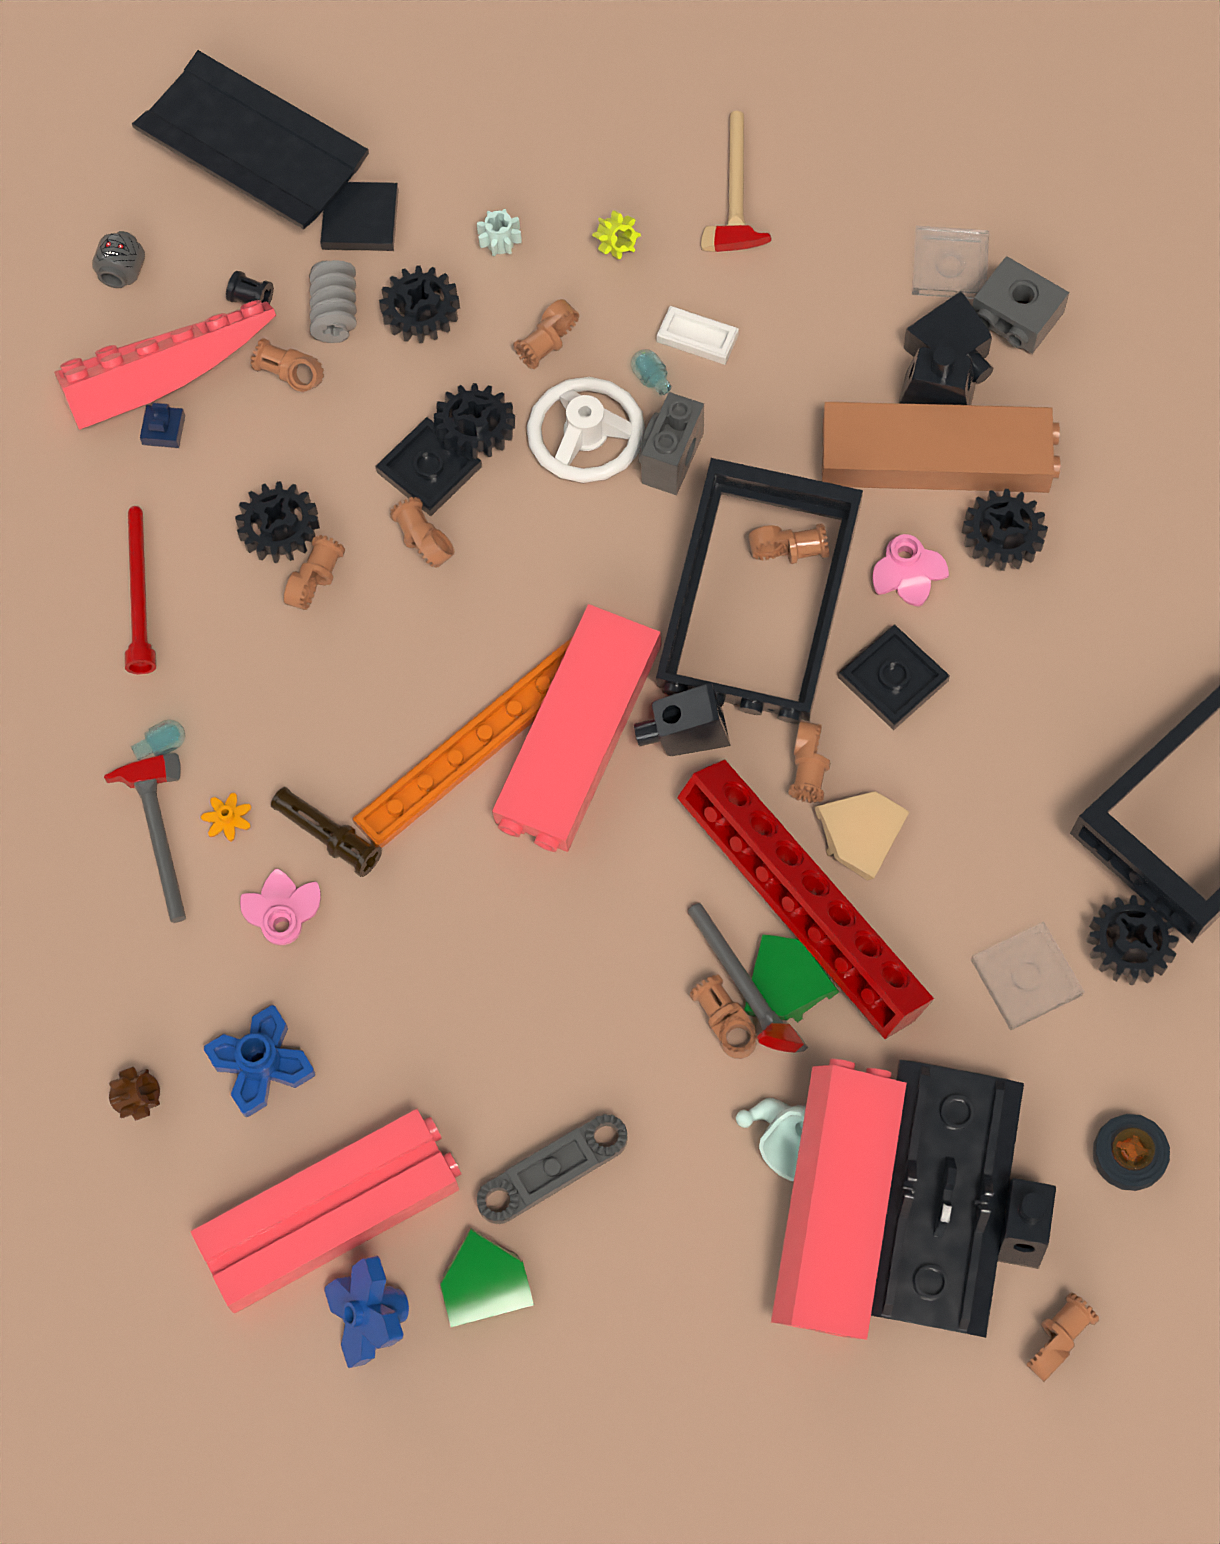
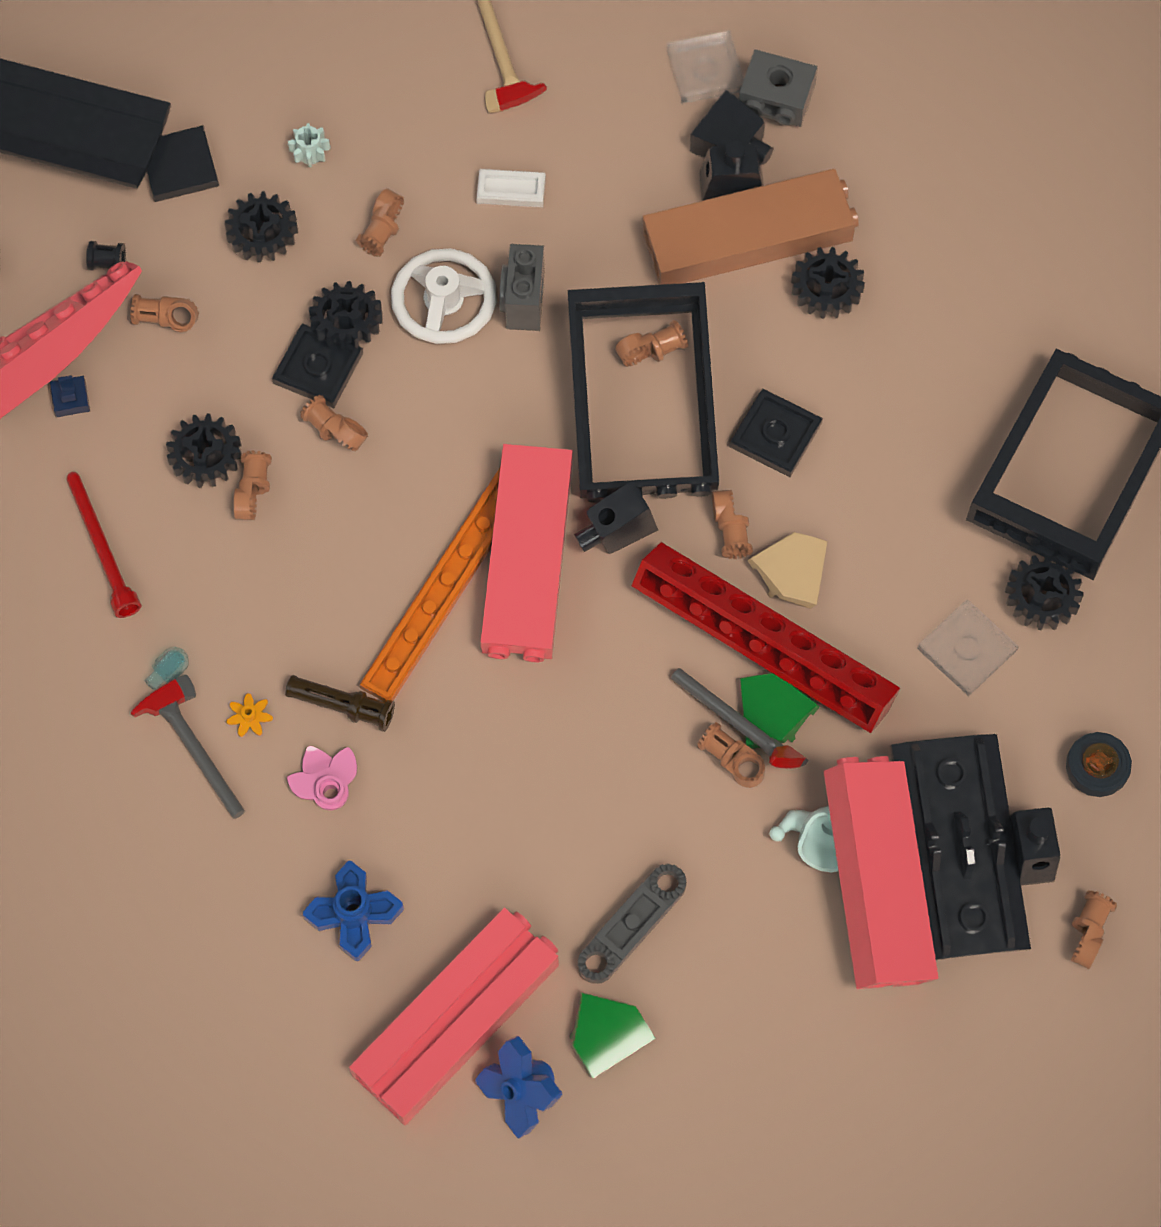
camera: 20 degrees left, 0 degrees up
reddish brown gear [109,1066,160,1121] -> none
light grey piece [309,260,357,343] -> none
neon yellow gear [592,210,641,259] -> none
clear light blue cylinder [631,349,672,395] -> none
bright pink plate [873,534,949,607] -> none

